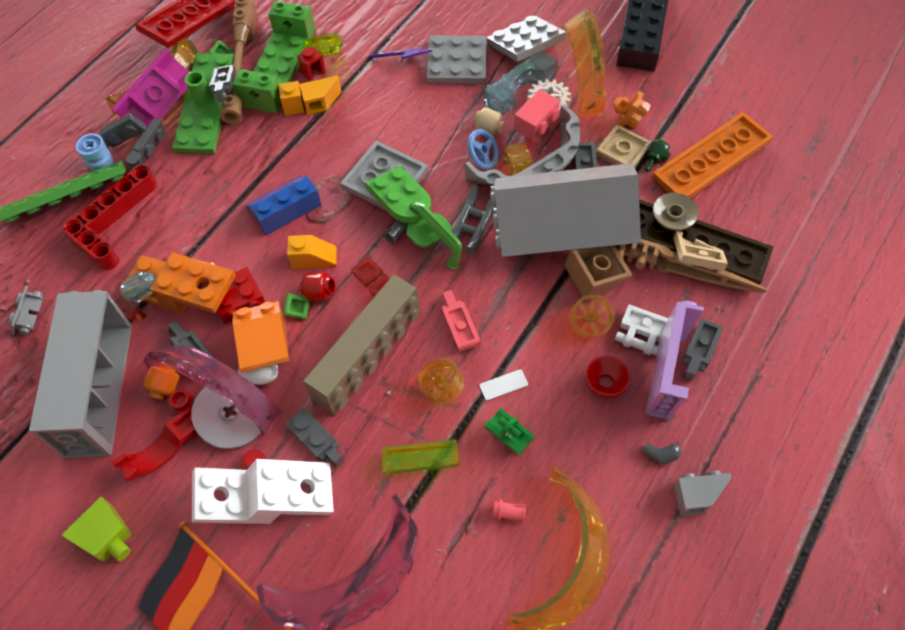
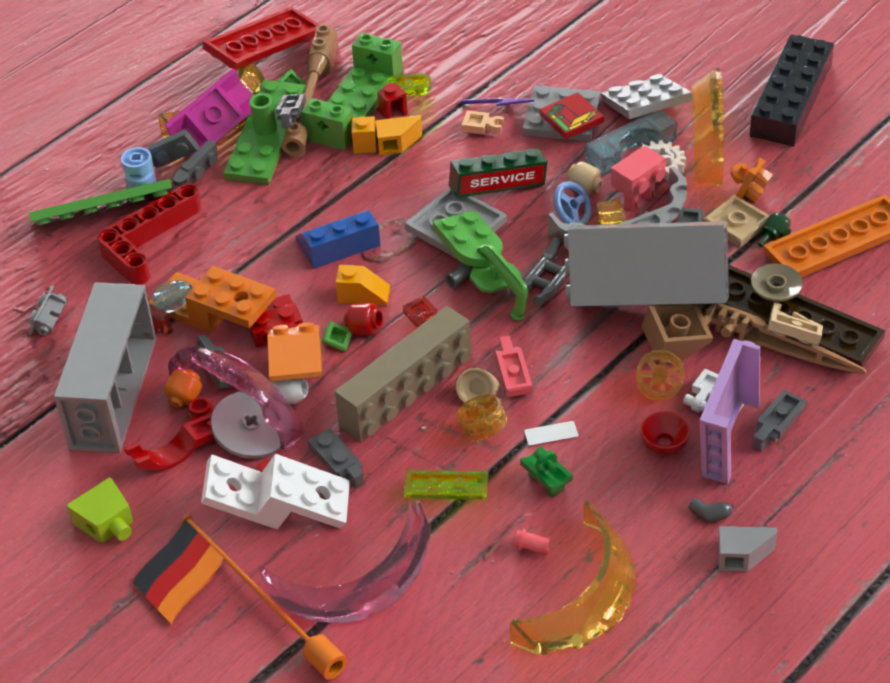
camera: 10 degrees right, 15 degrees down
none -> brick [448,149,548,198]
none -> tan piece [456,368,501,406]
none -> light nougat plate [462,110,504,135]
none -> tile [540,92,604,139]

